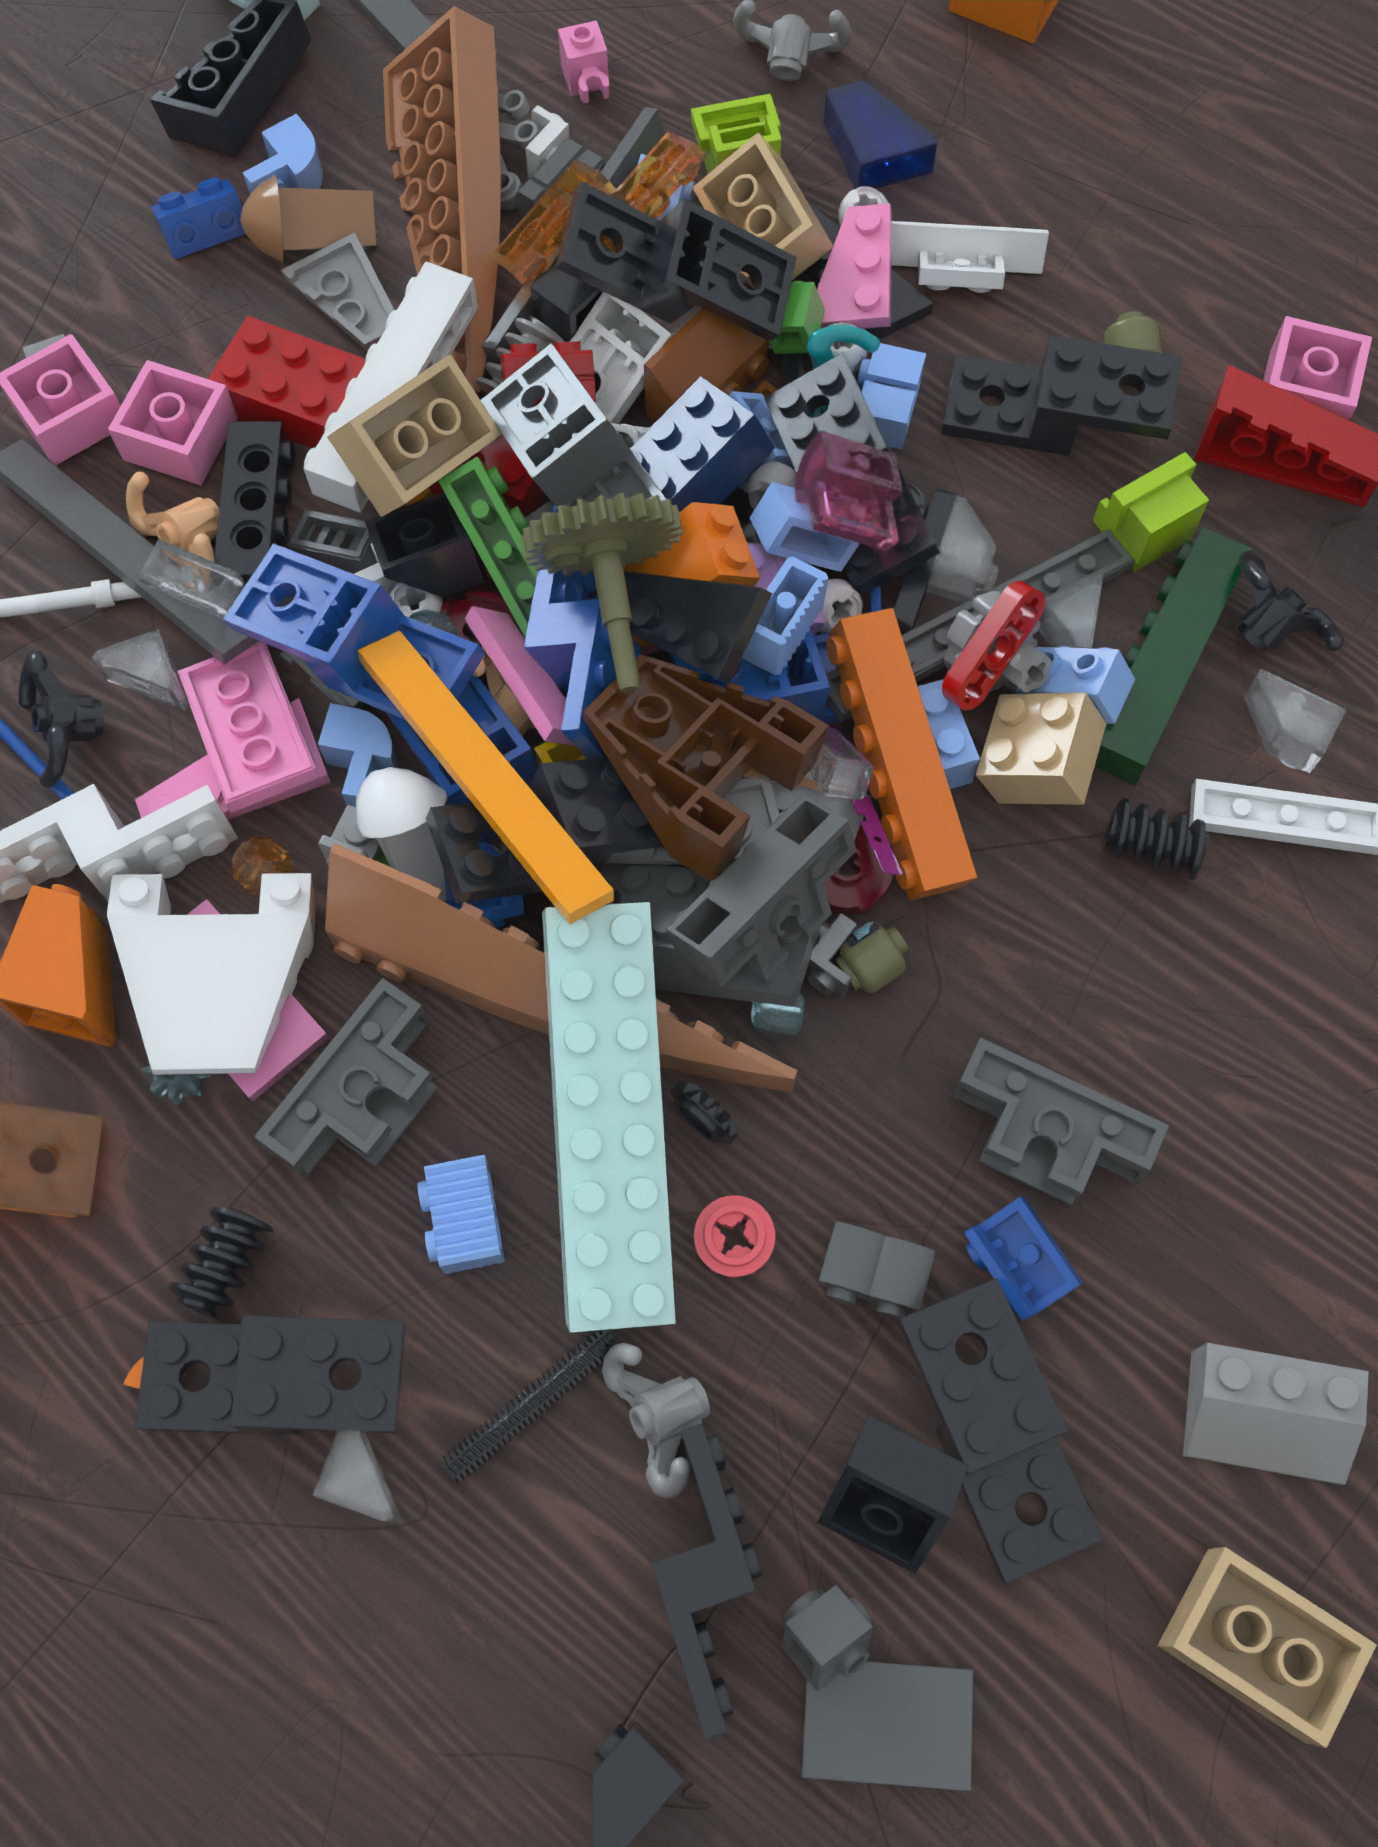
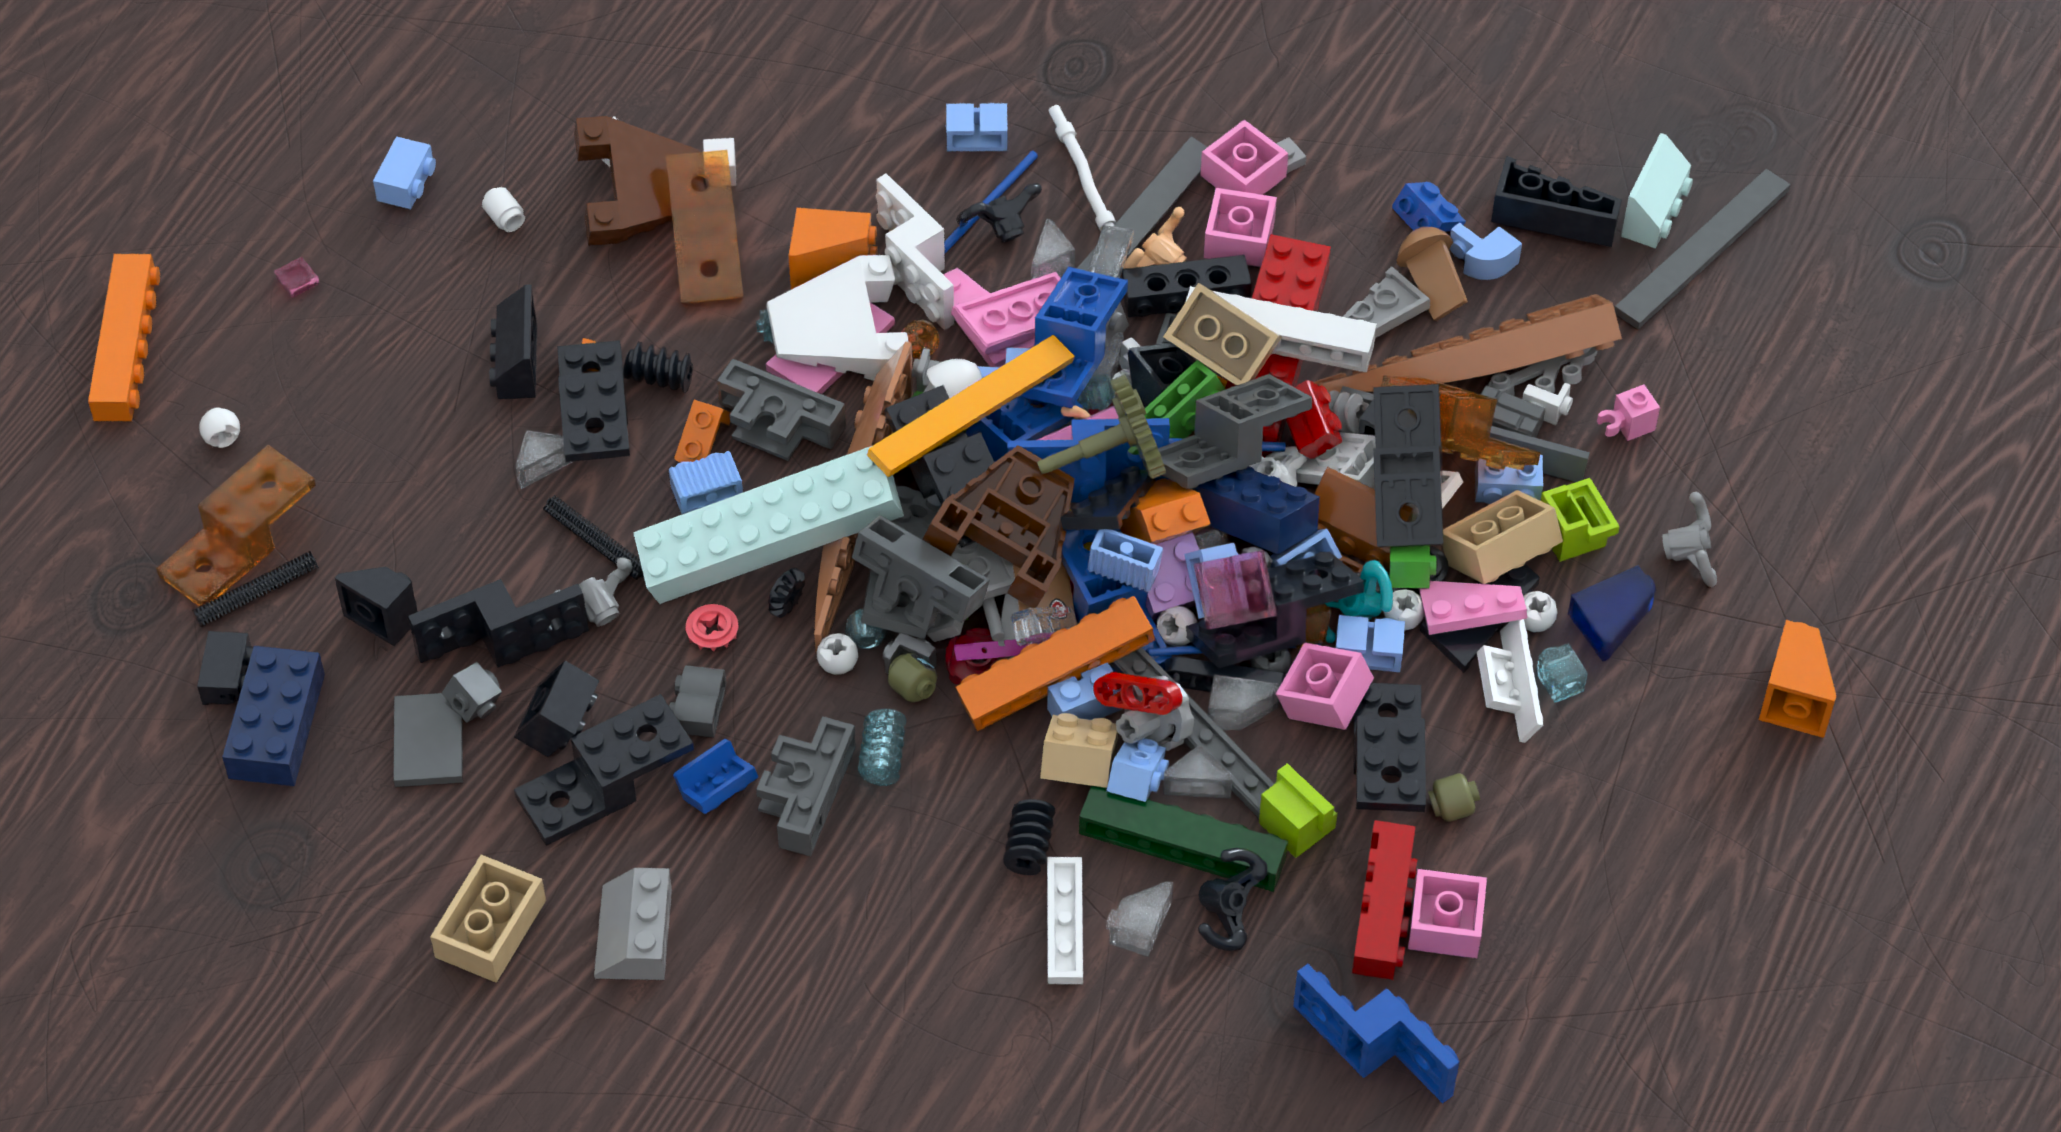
camera: 80 degrees right, 15 degrees down
none -> black slope [489,284,537,399]
none -> orange bracket [674,400,731,462]
none -> white piece [817,633,858,675]
none -> clear light blue piece [858,709,907,786]
none -> bright pink brick [1276,643,1374,730]
none -> clear light blue brick [1536,643,1588,703]

